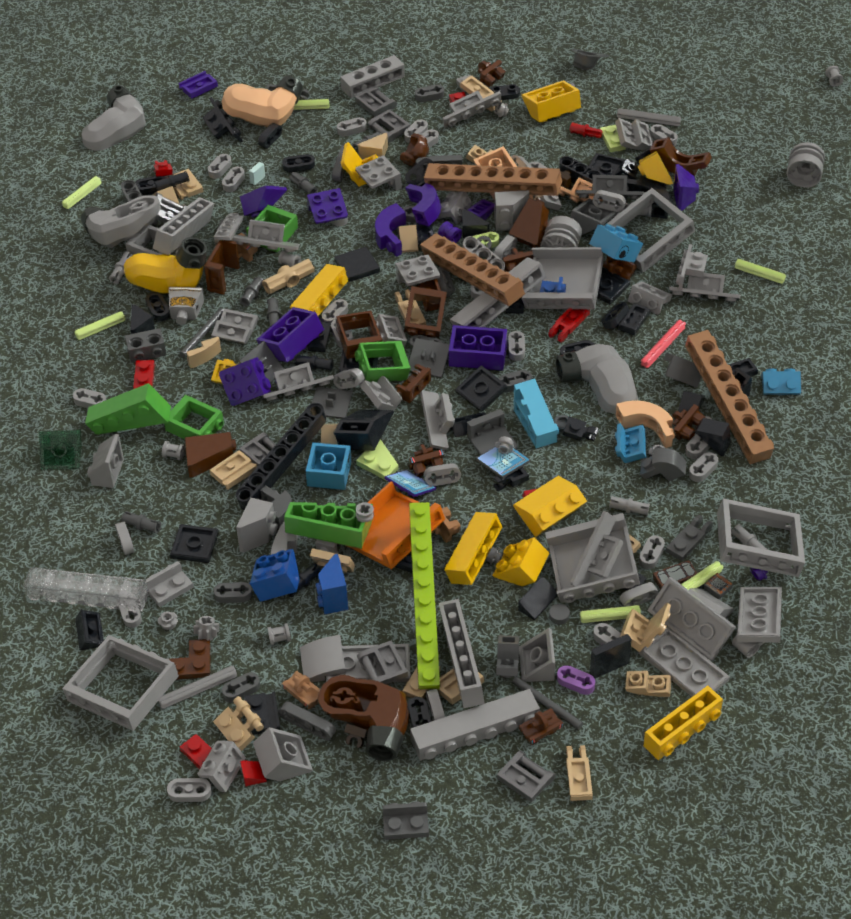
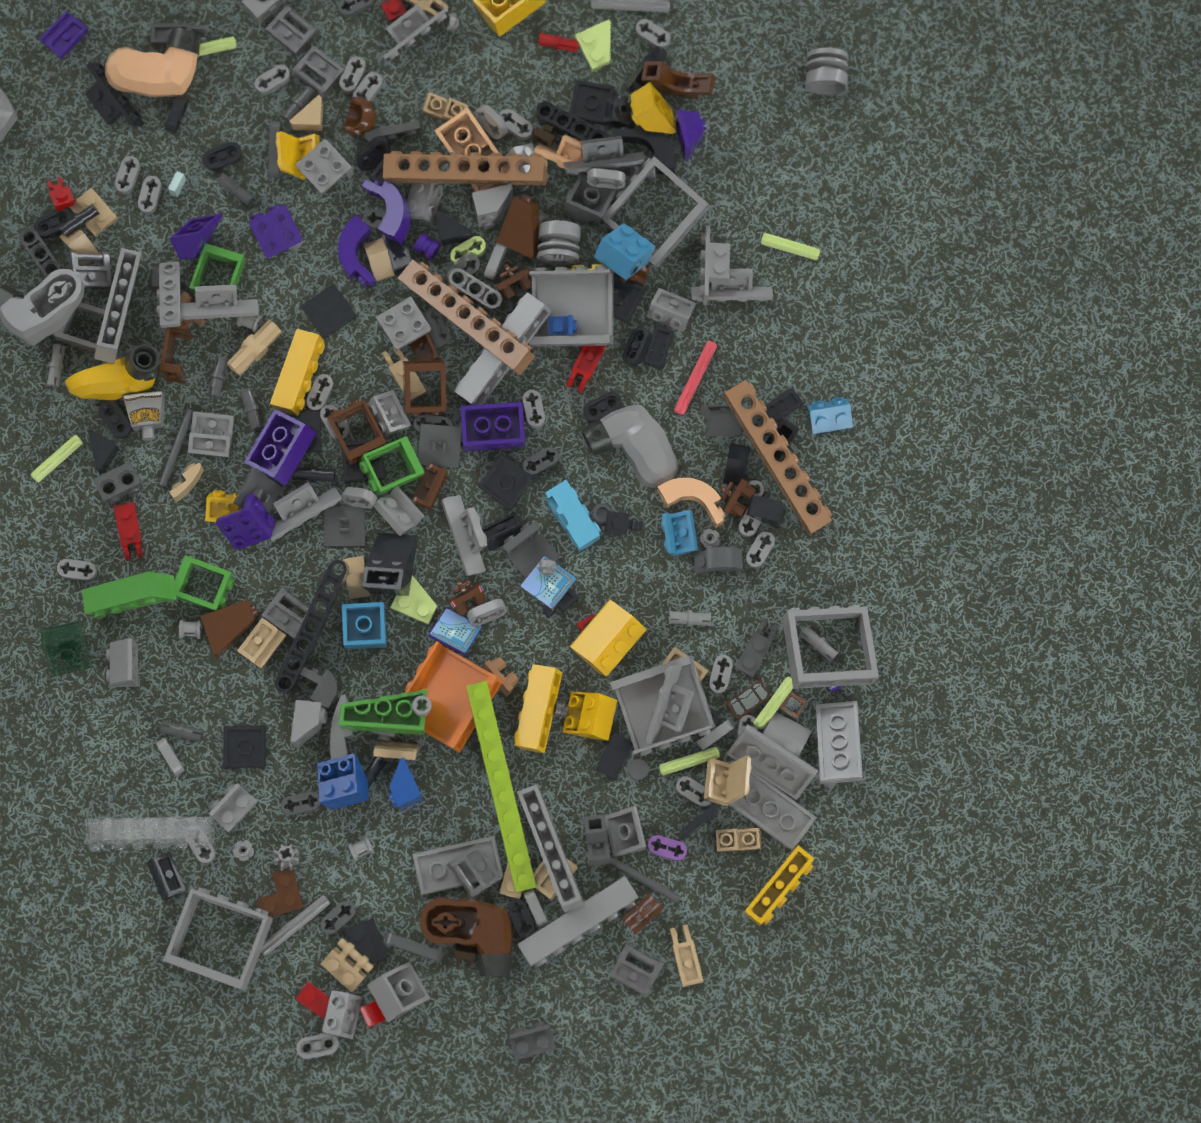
camera: 15 degrees left, 30 degrees up
medium nougat hips [282,671,320,709] -> none
light grey slope [300,635,345,682] -> none
dark purple slope [468,199,495,220] -> none
light grey slope [615,118,653,150] -> none

